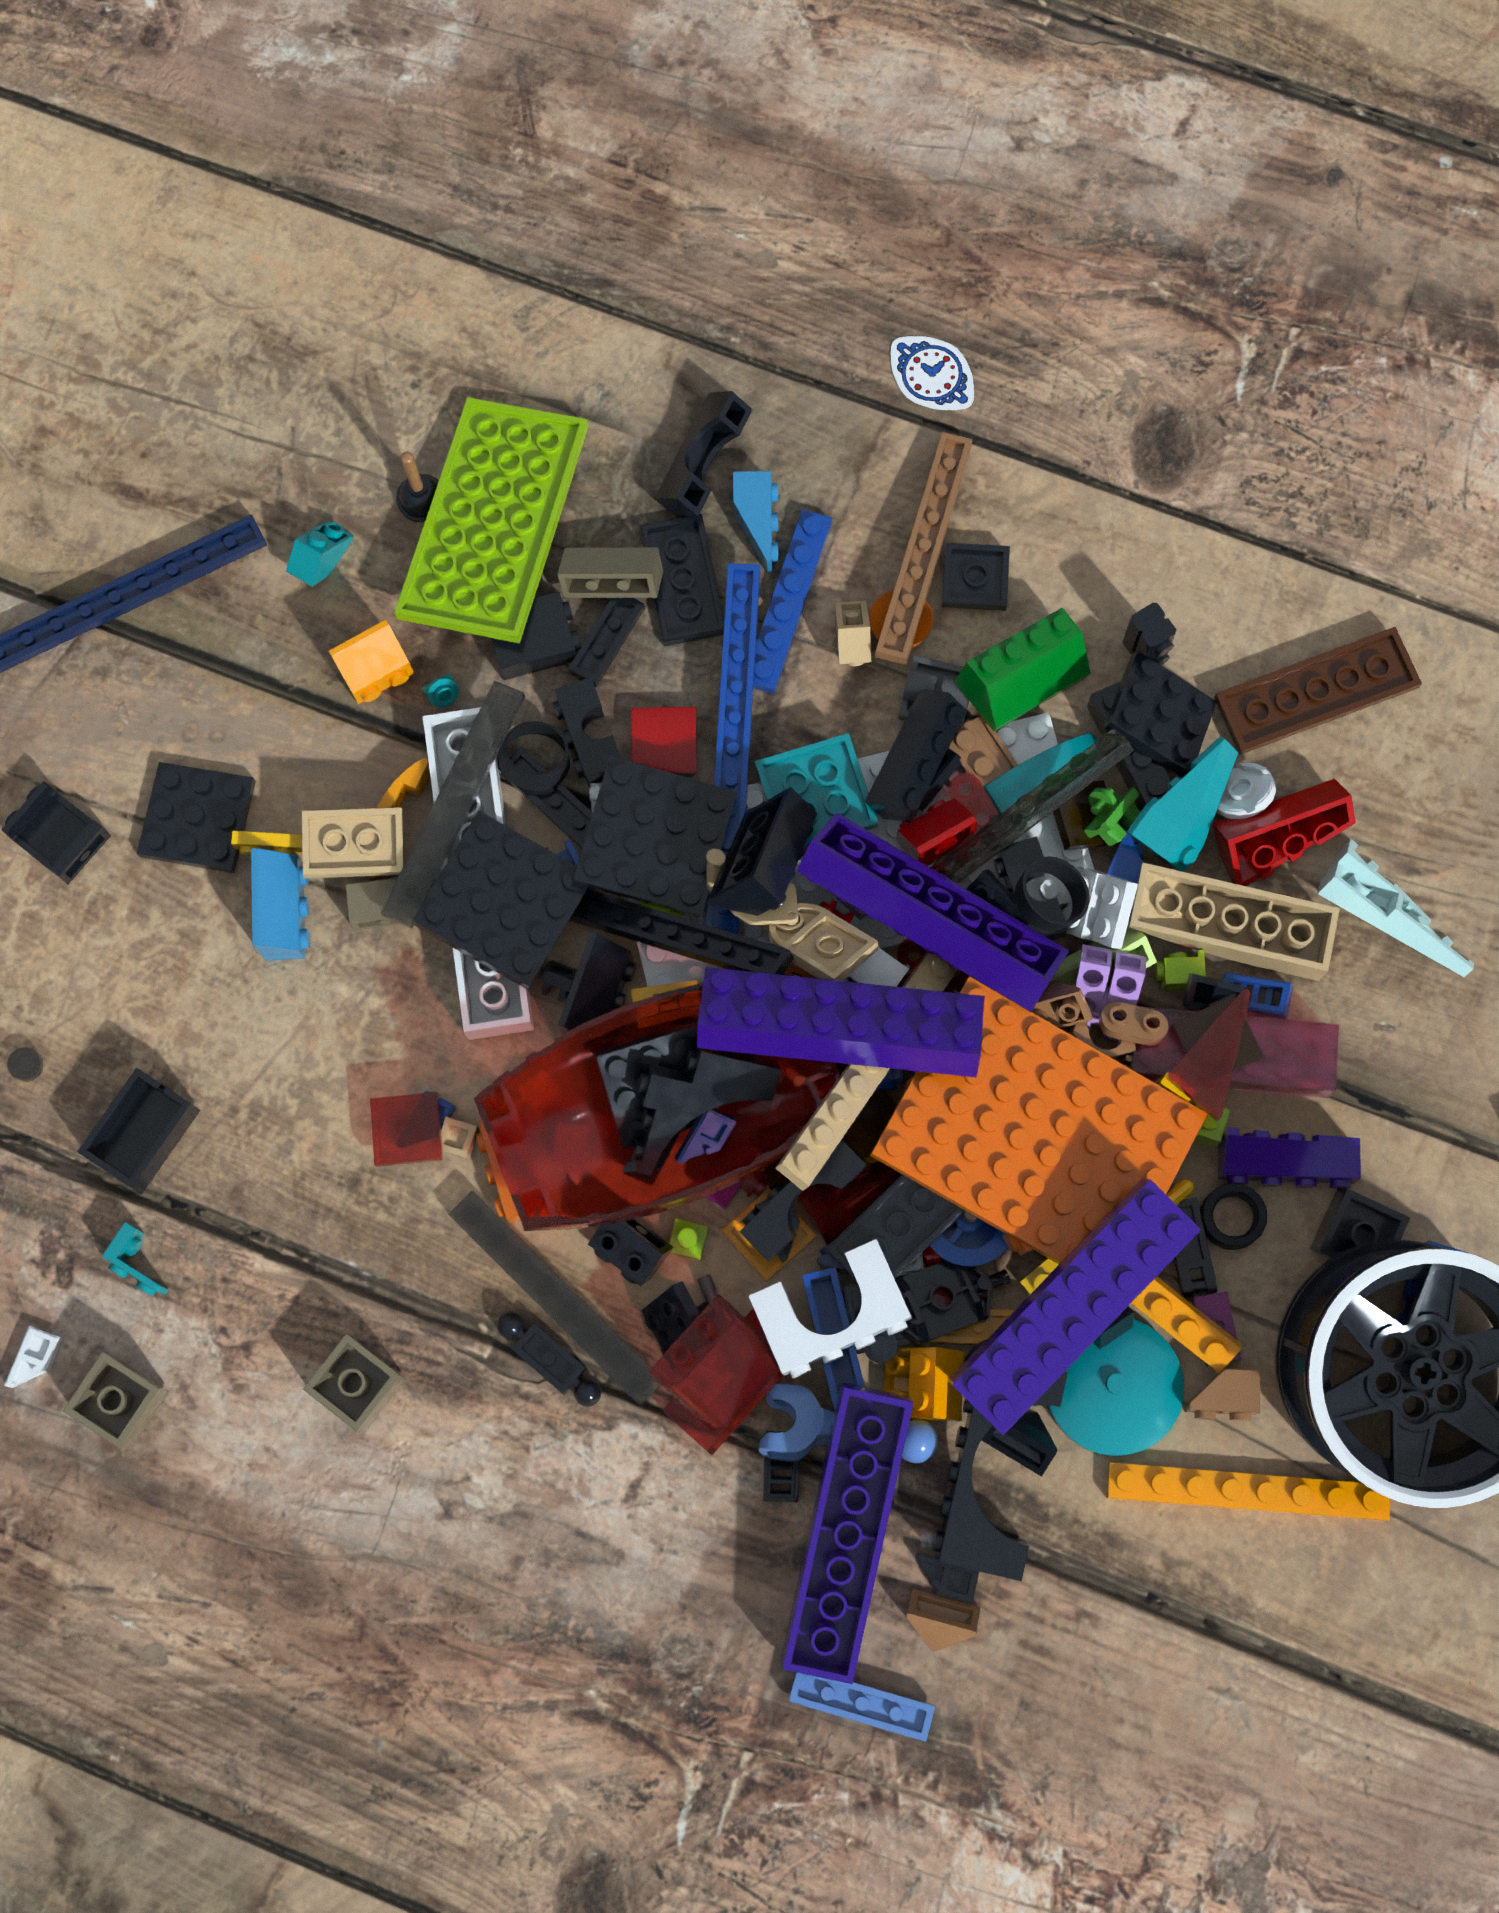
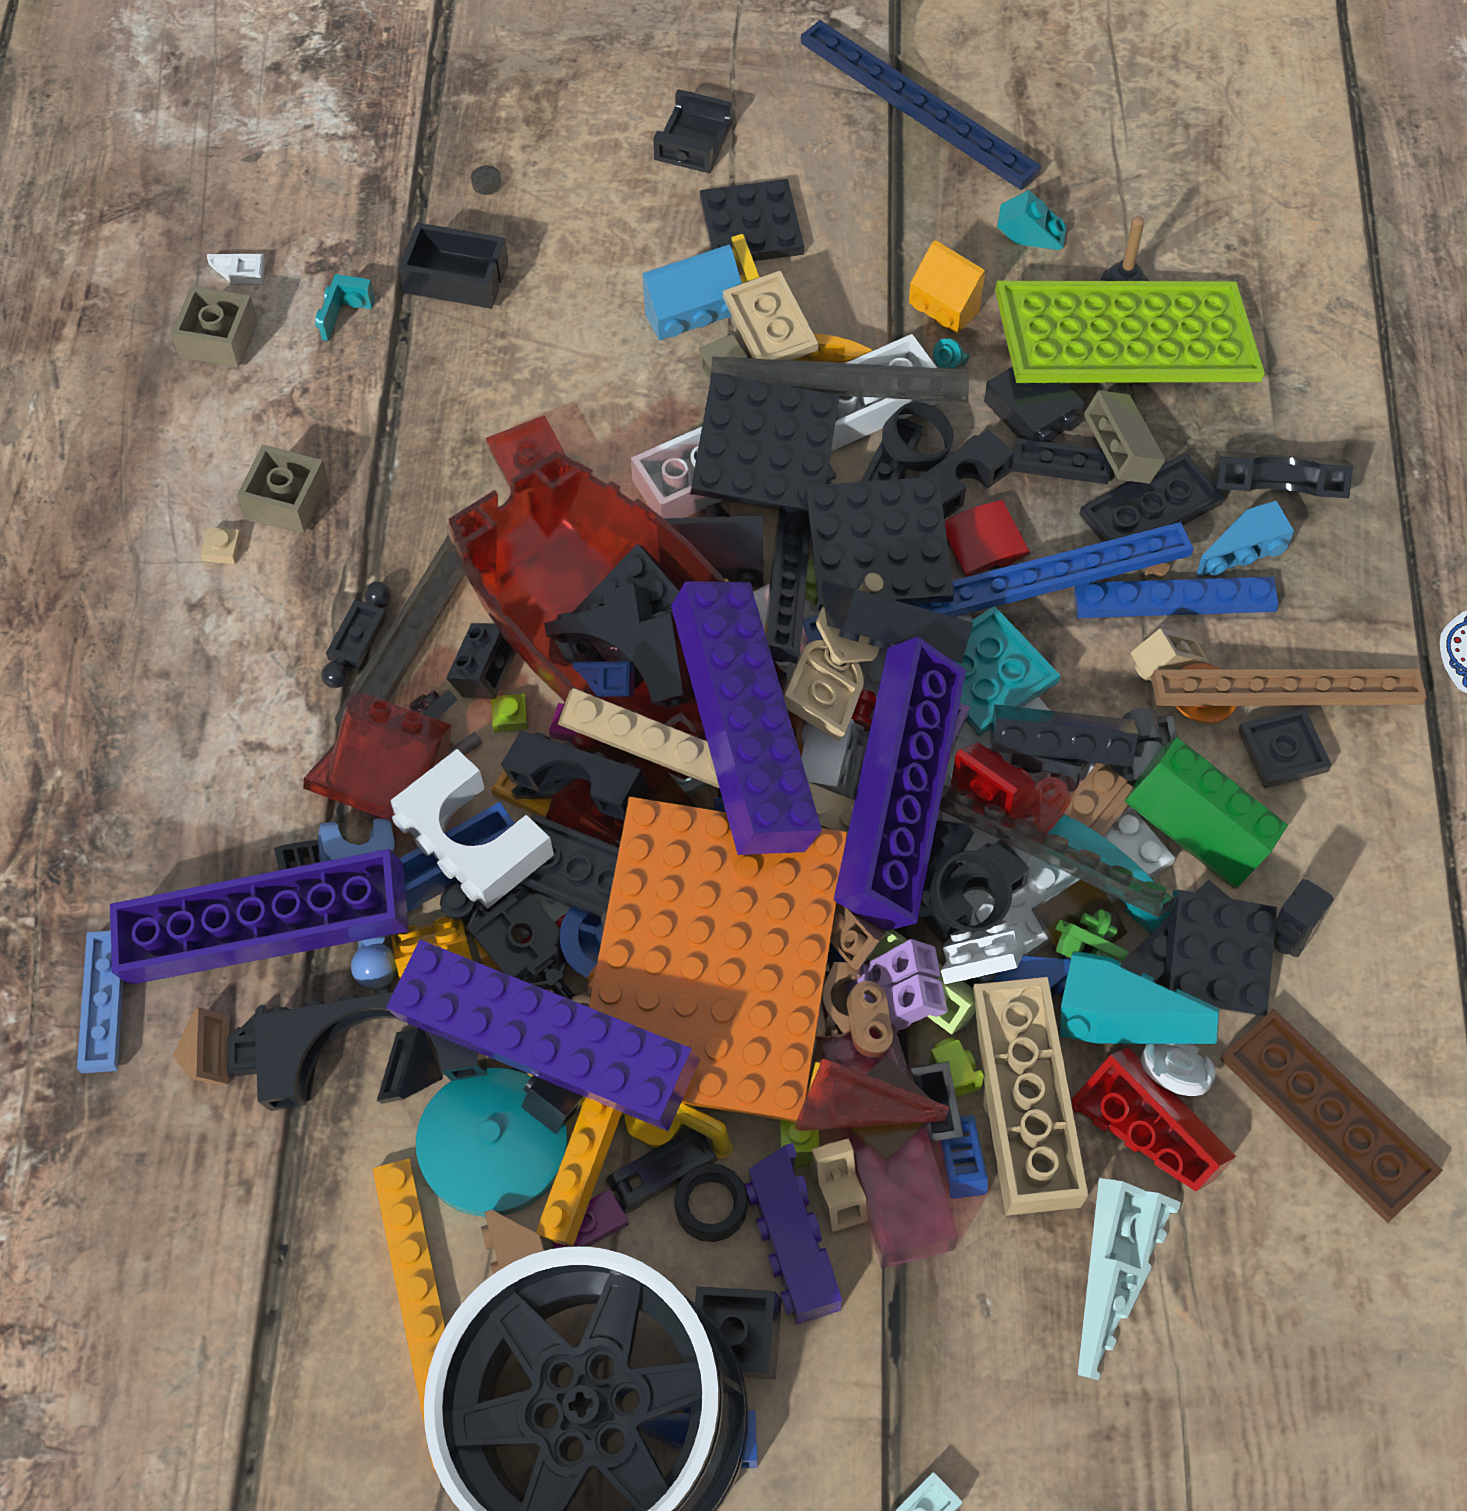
camera: 65 degrees right, 15 degrees down
none -> tan plate [200,527,242,564]
none -> tan brick [810,1138,868,1232]

